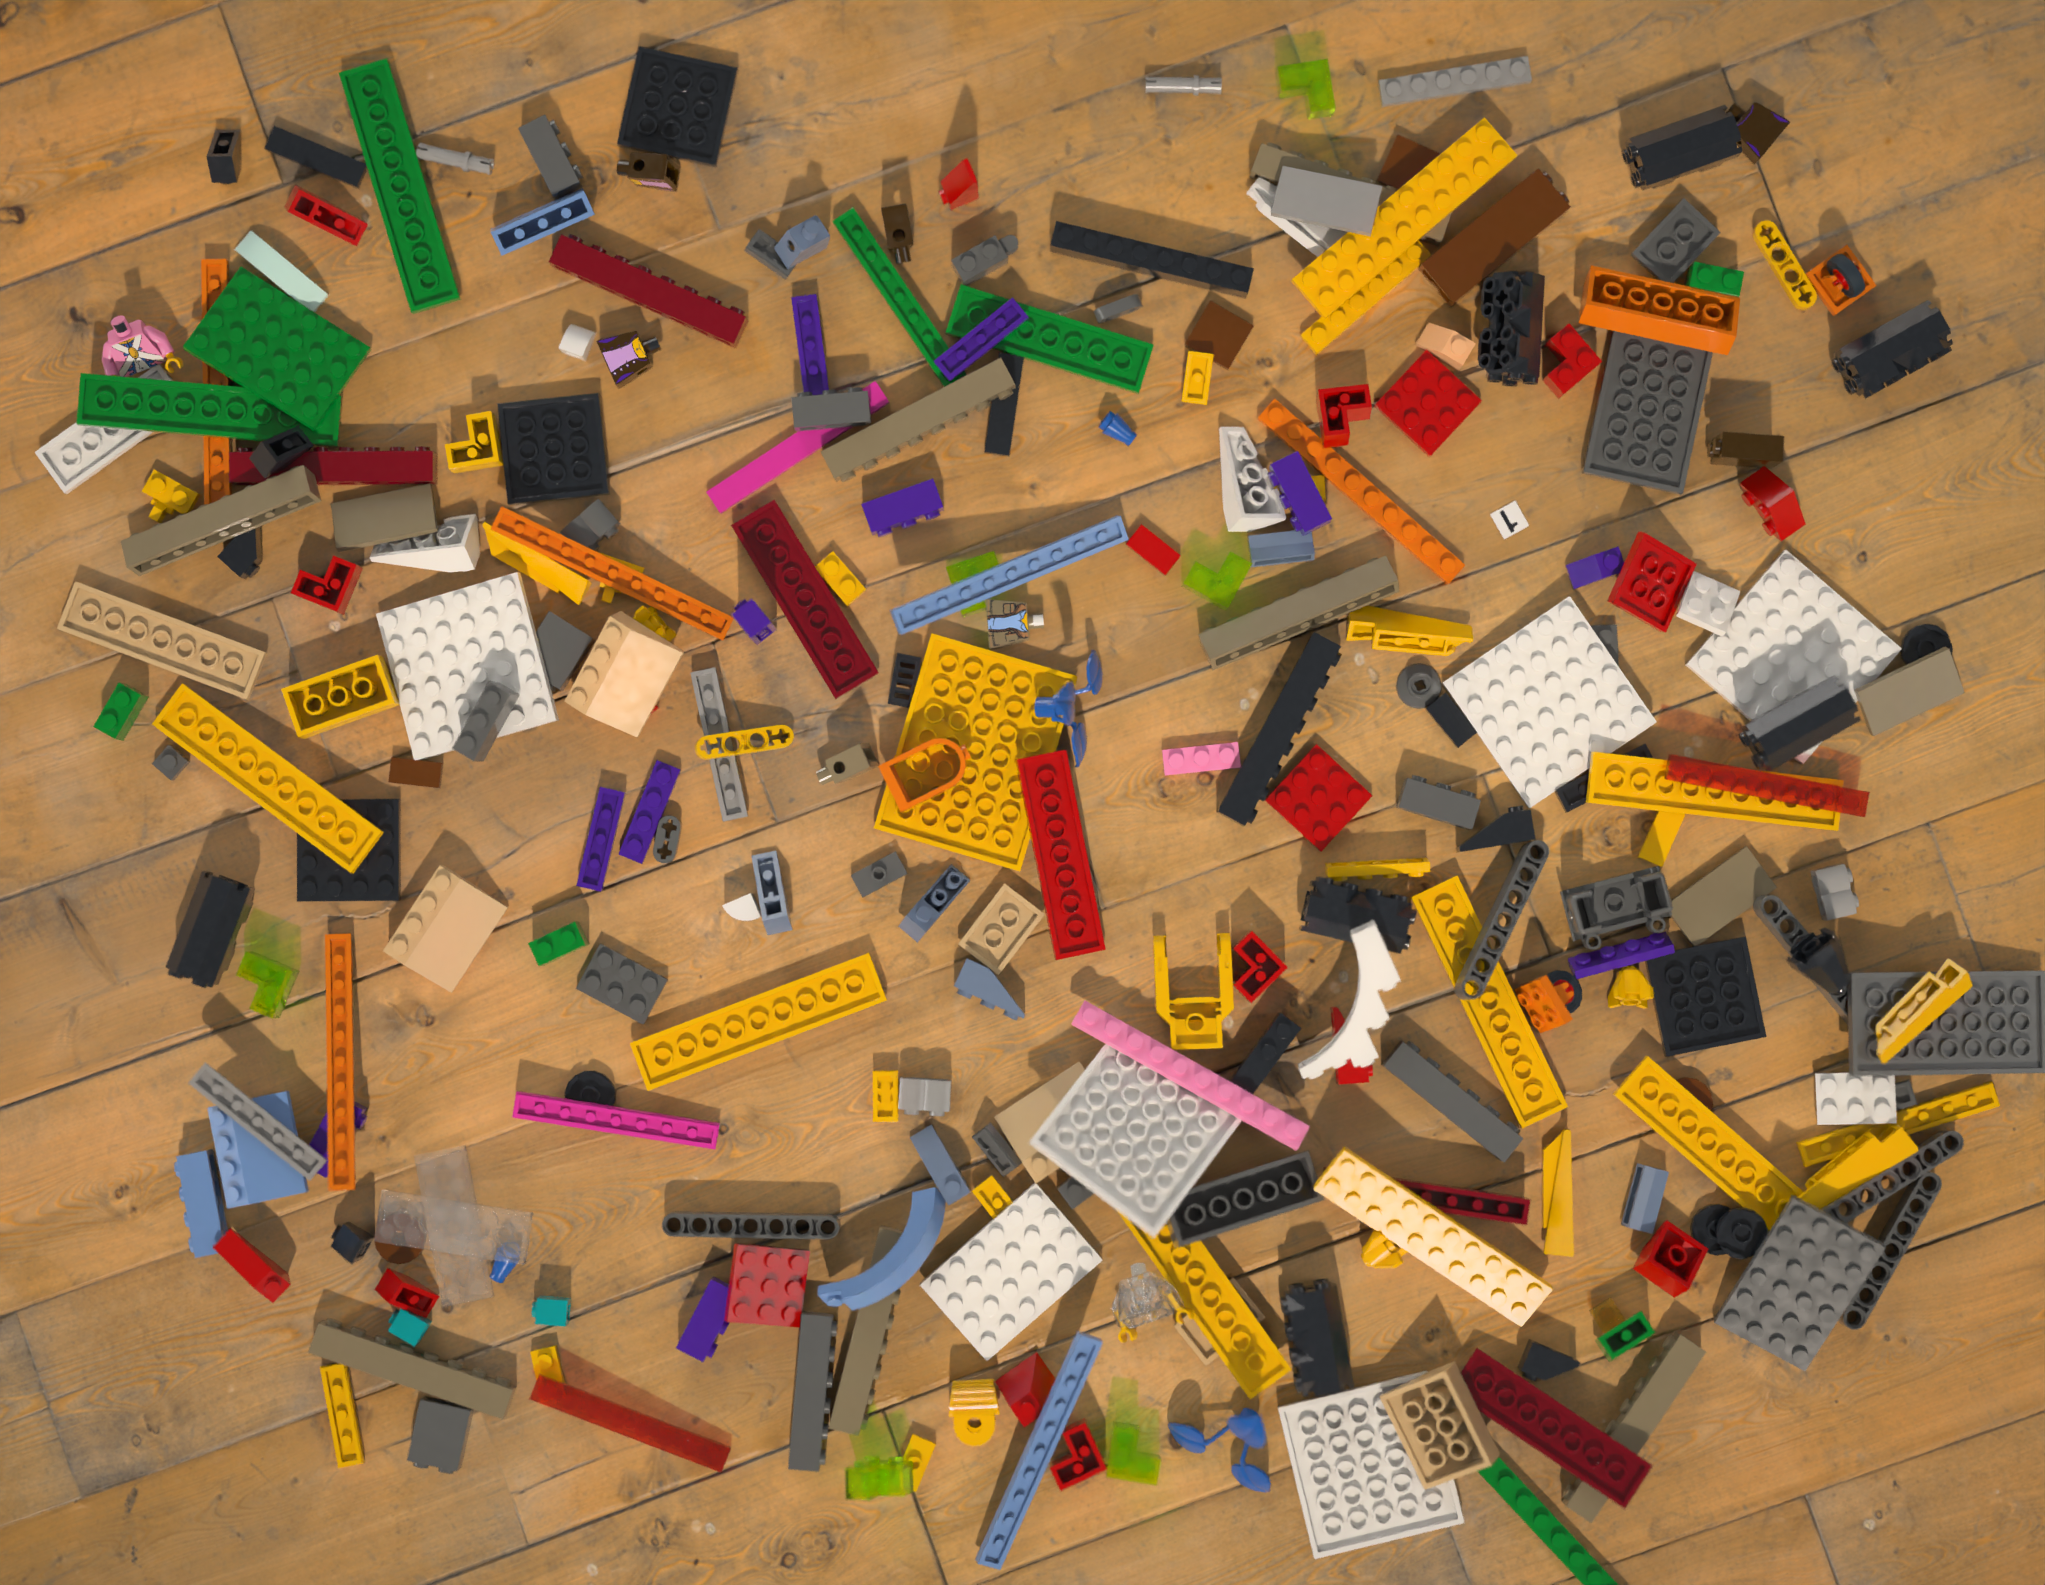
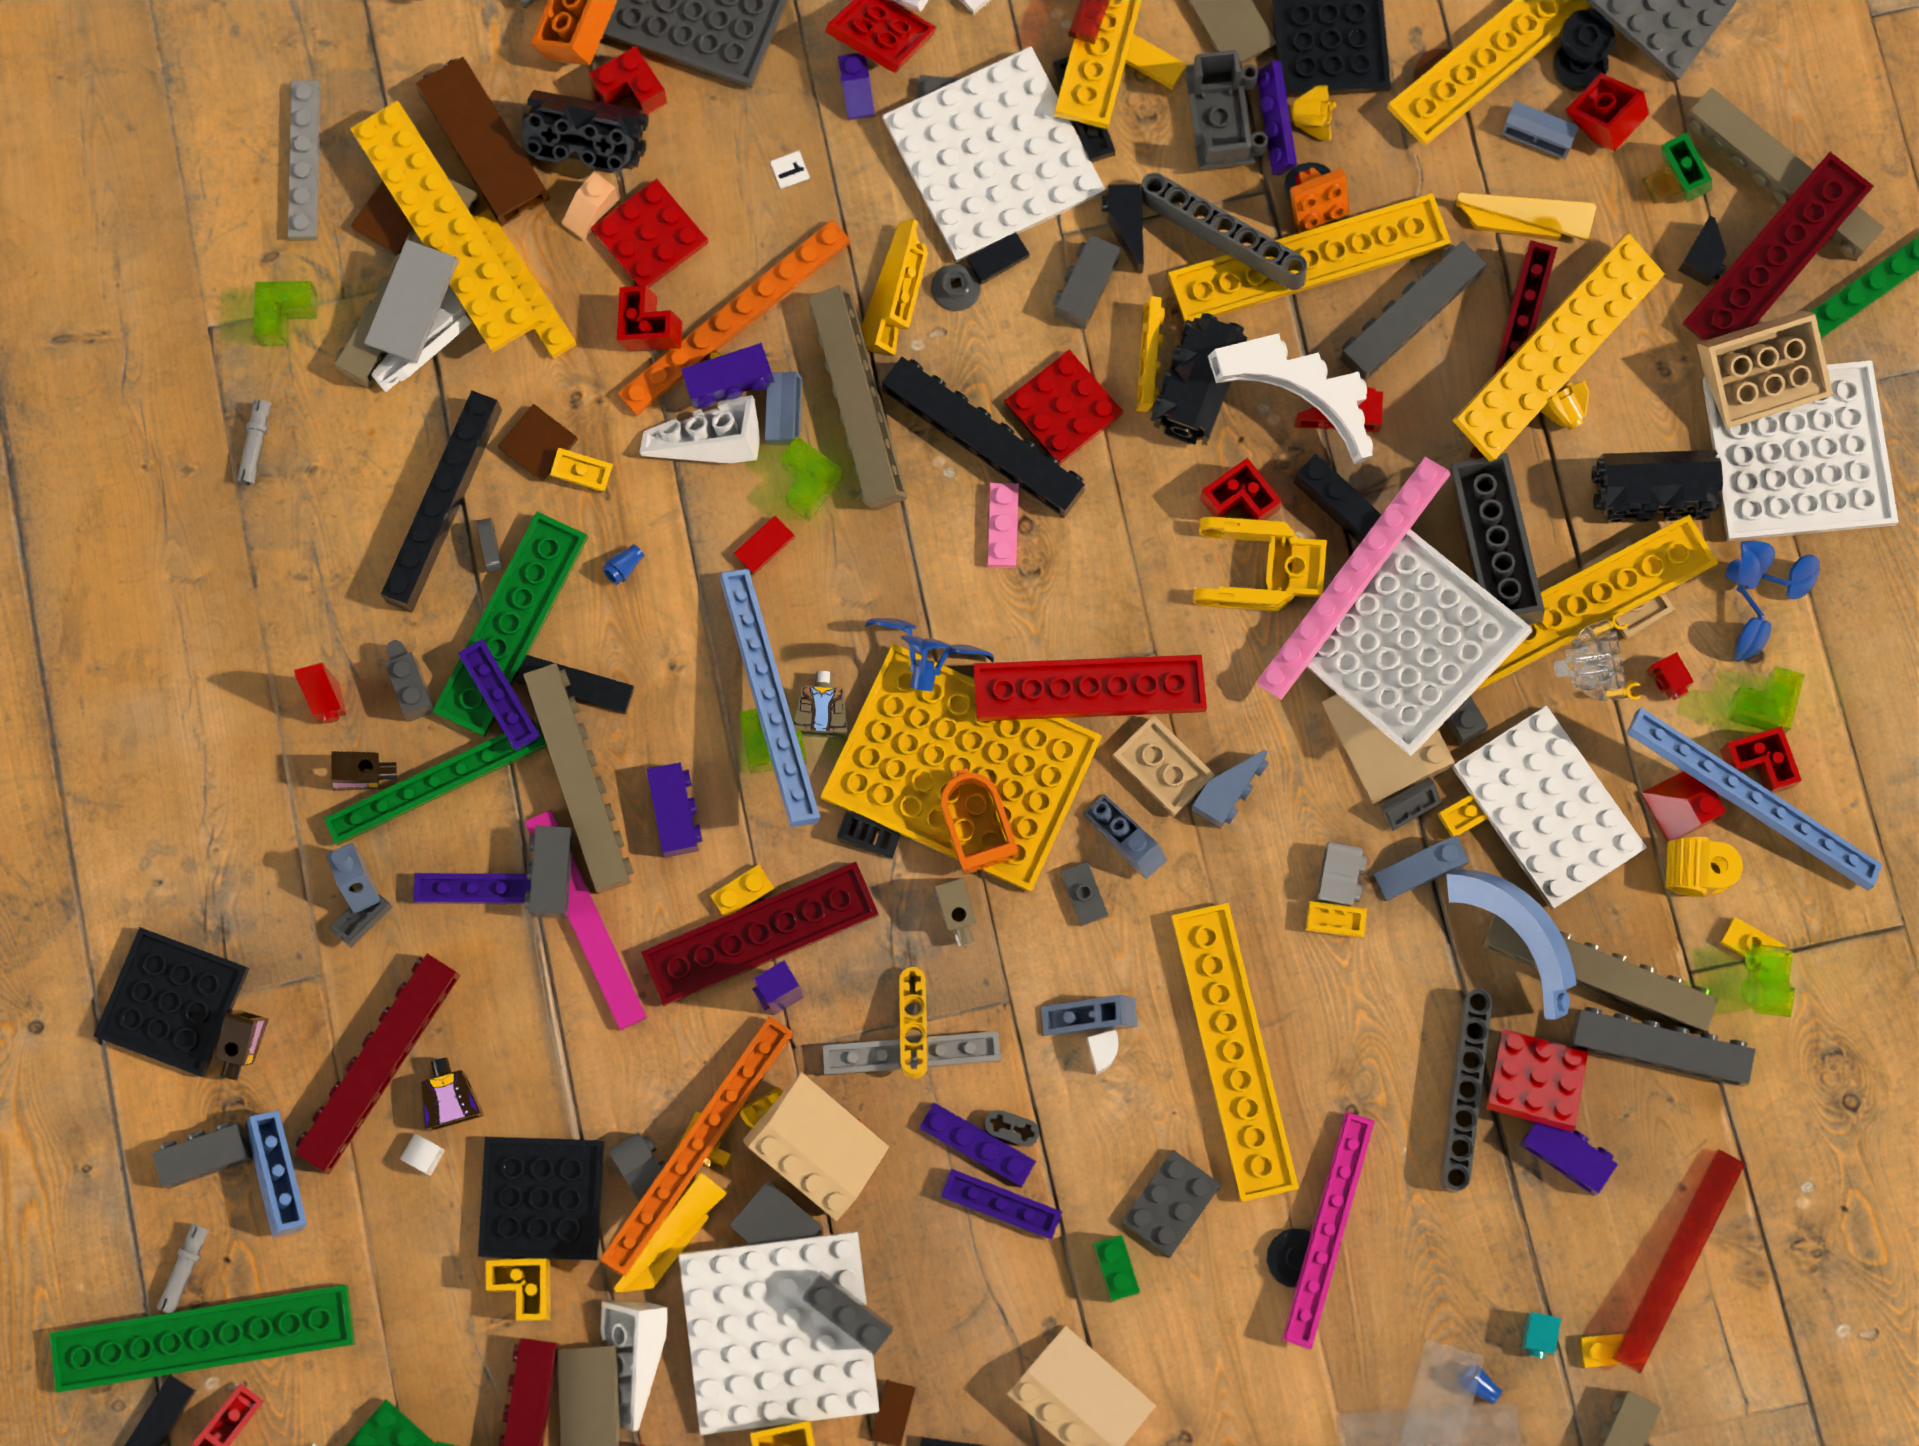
camera: 80 degrees left, 10 degrees down
none -> red brick [1647,652,1694,701]

